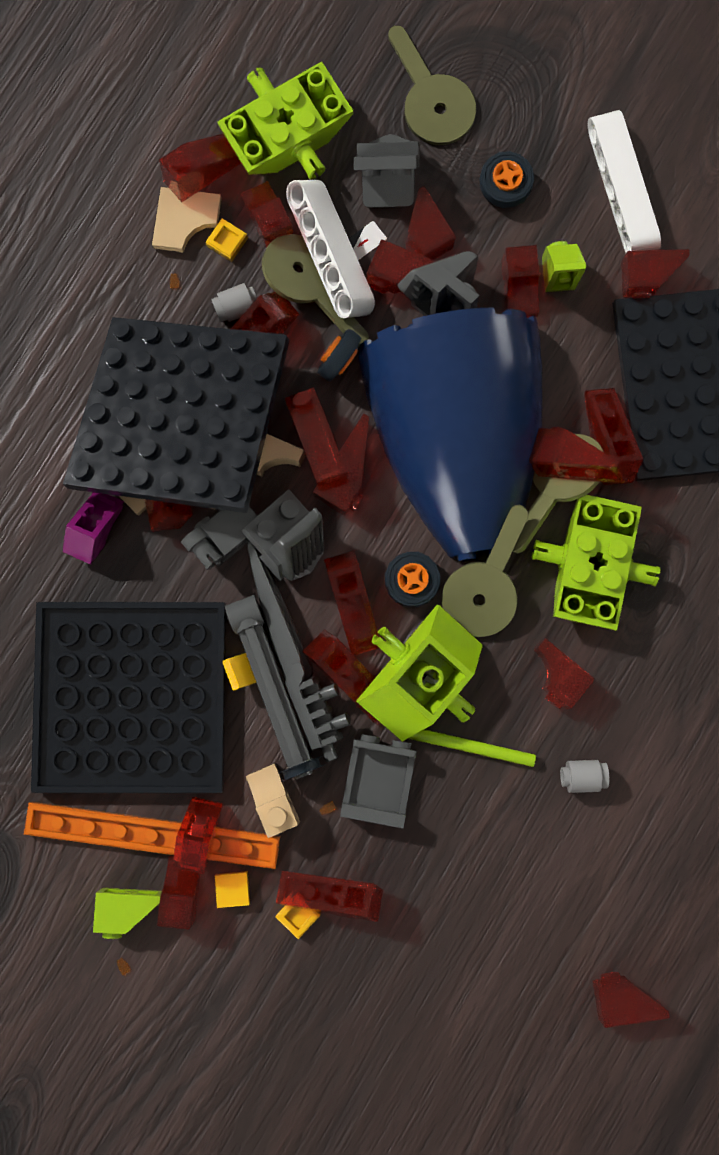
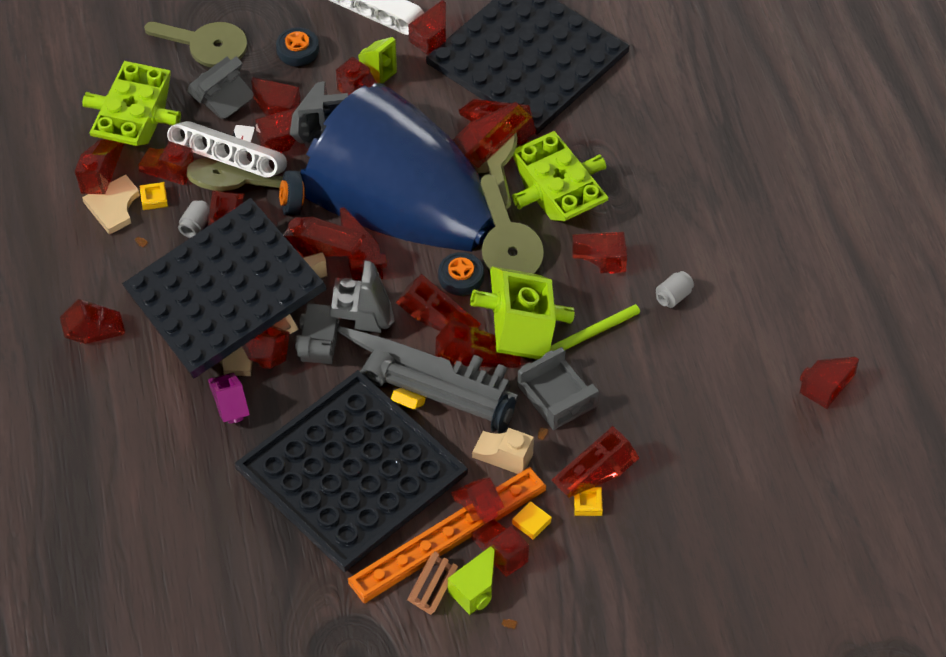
camera: 45 degrees left, 30 degrees down
none -> clear red slope [60,299,125,344]
none -> nougat tile [407,551,458,615]

